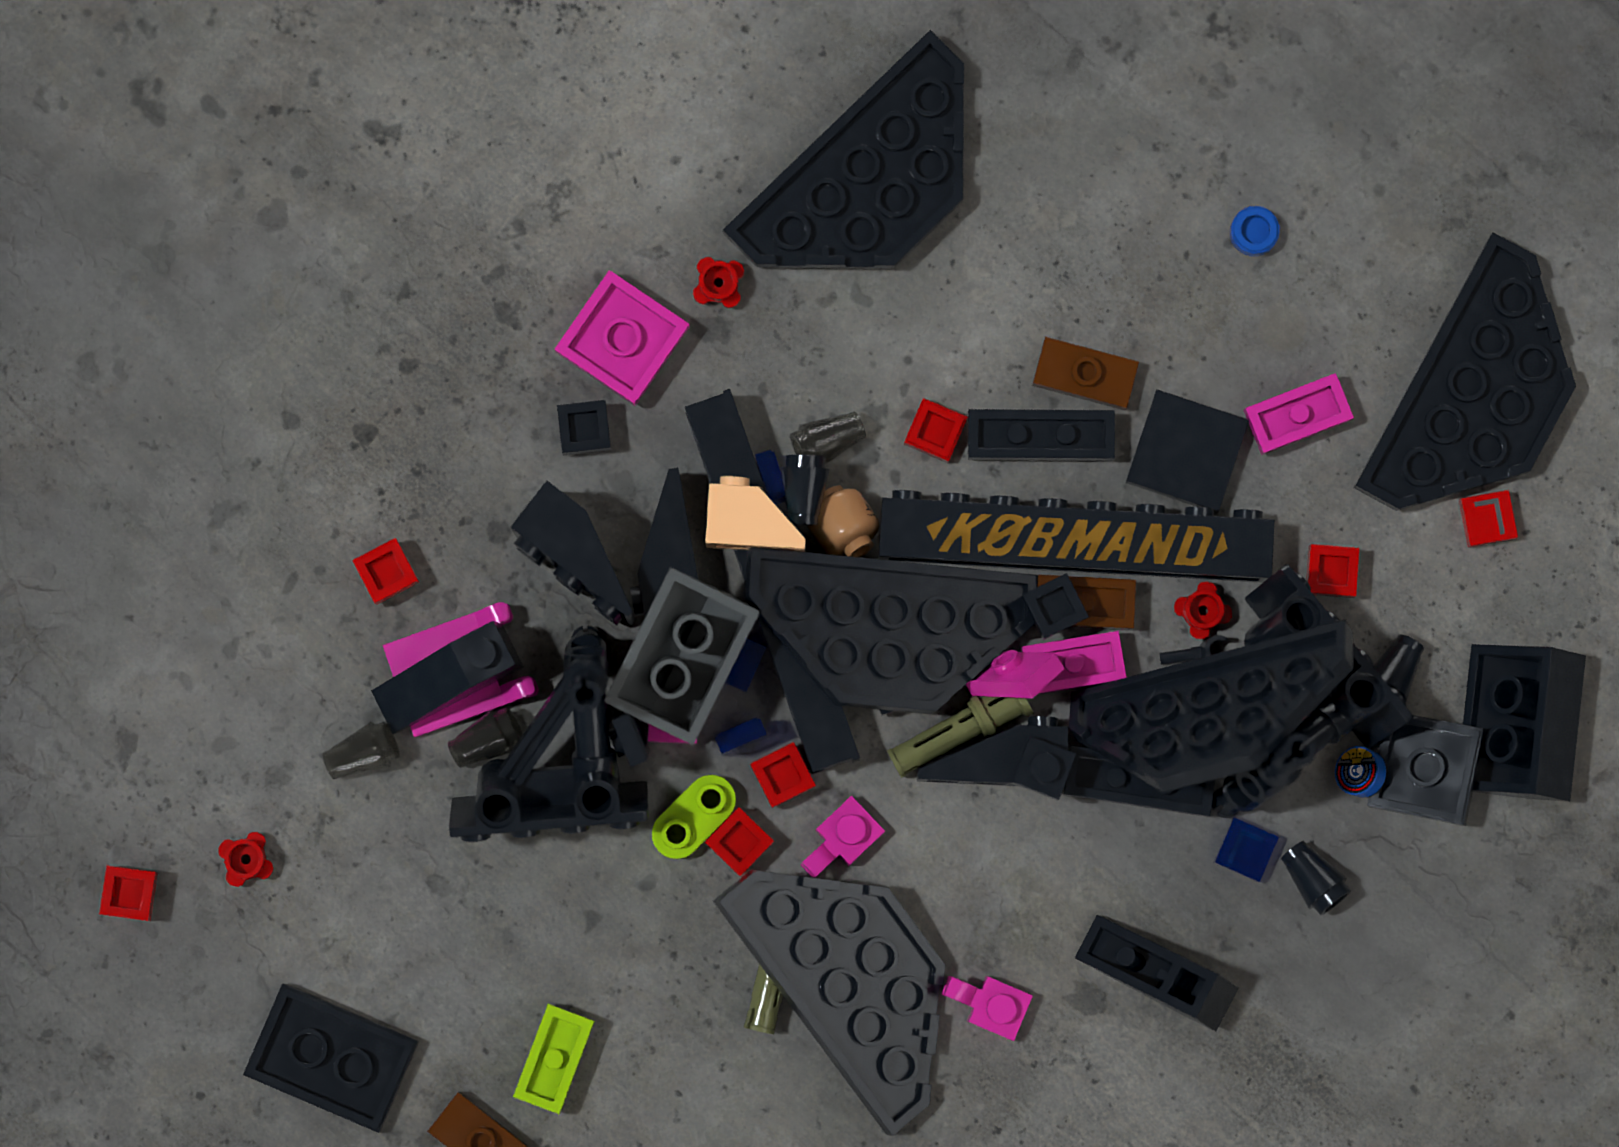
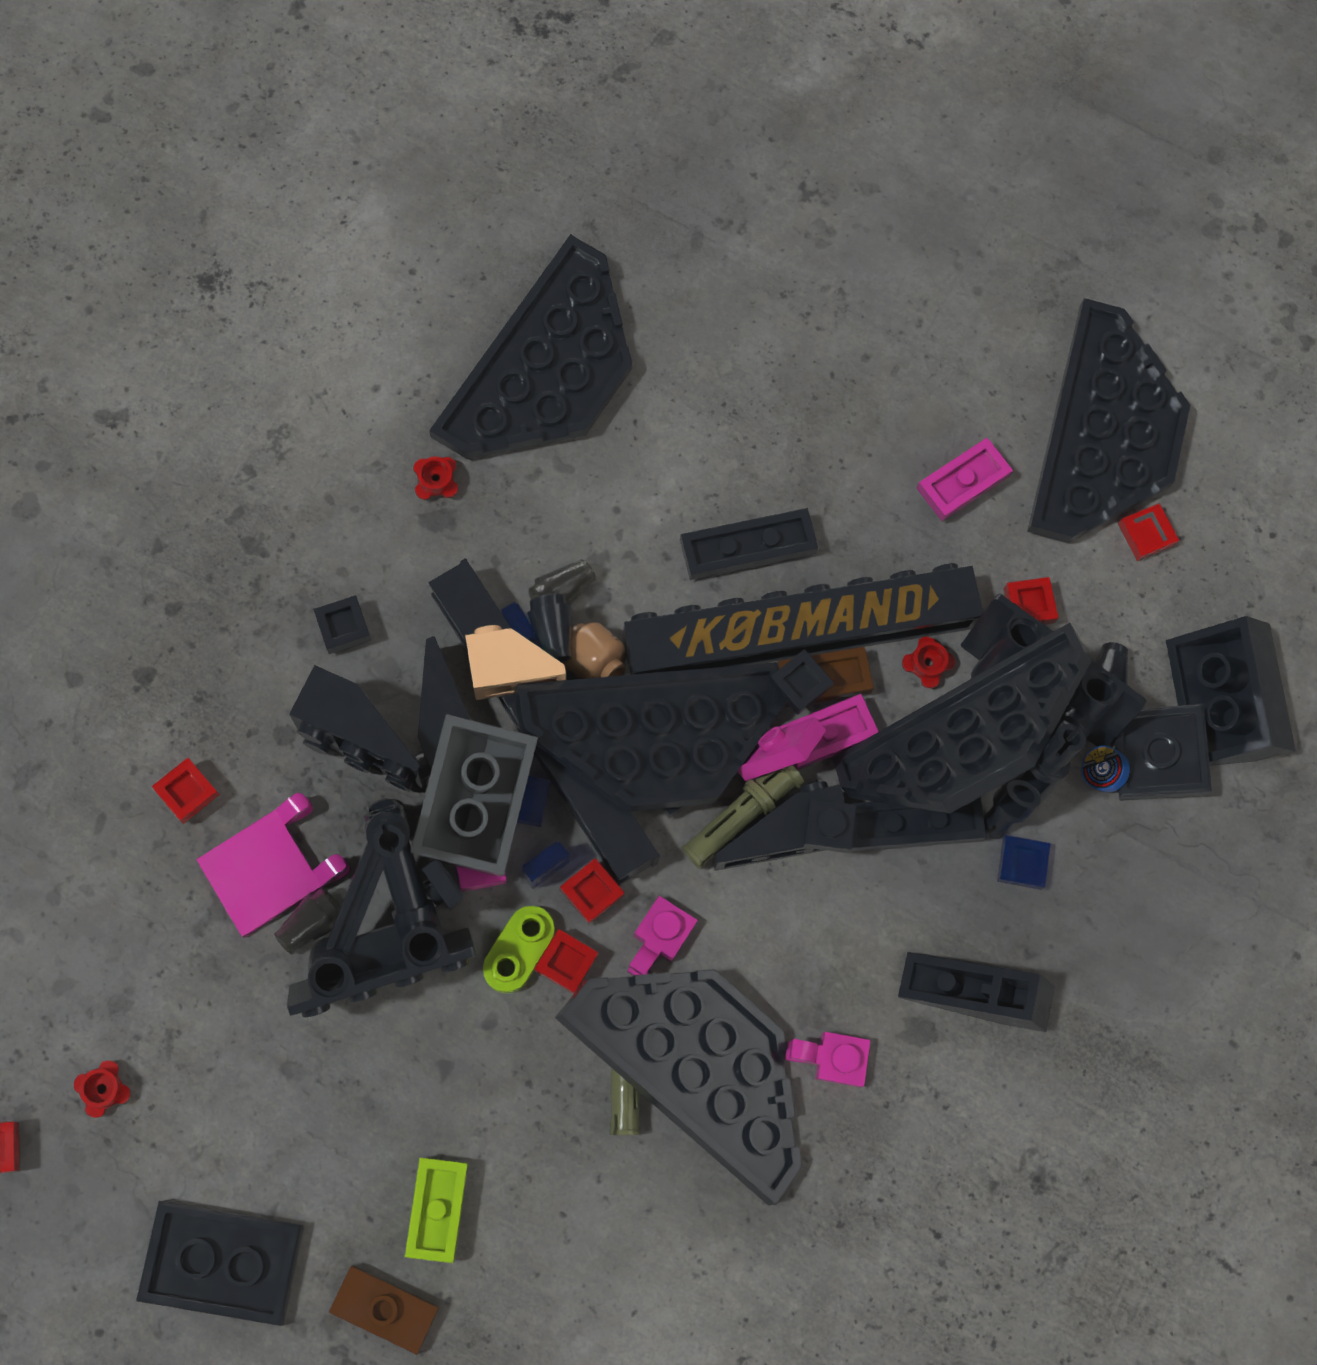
camera: 20 degrees left, 10 degrees down
clear smoke cone [323,721,400,779] -> none
black slope [371,621,524,734] -> none
dark pink plate [554,270,690,406] -> none
red tile [904,398,968,463] -> none
reddish brown plate [1032,337,1139,411] -> none
black tile [1125,390,1249,514] -> none
black hand [1159,635,1228,665] -> none
blue tile [1230,206,1280,257] -> none
black cone [1281,841,1351,916] -> none

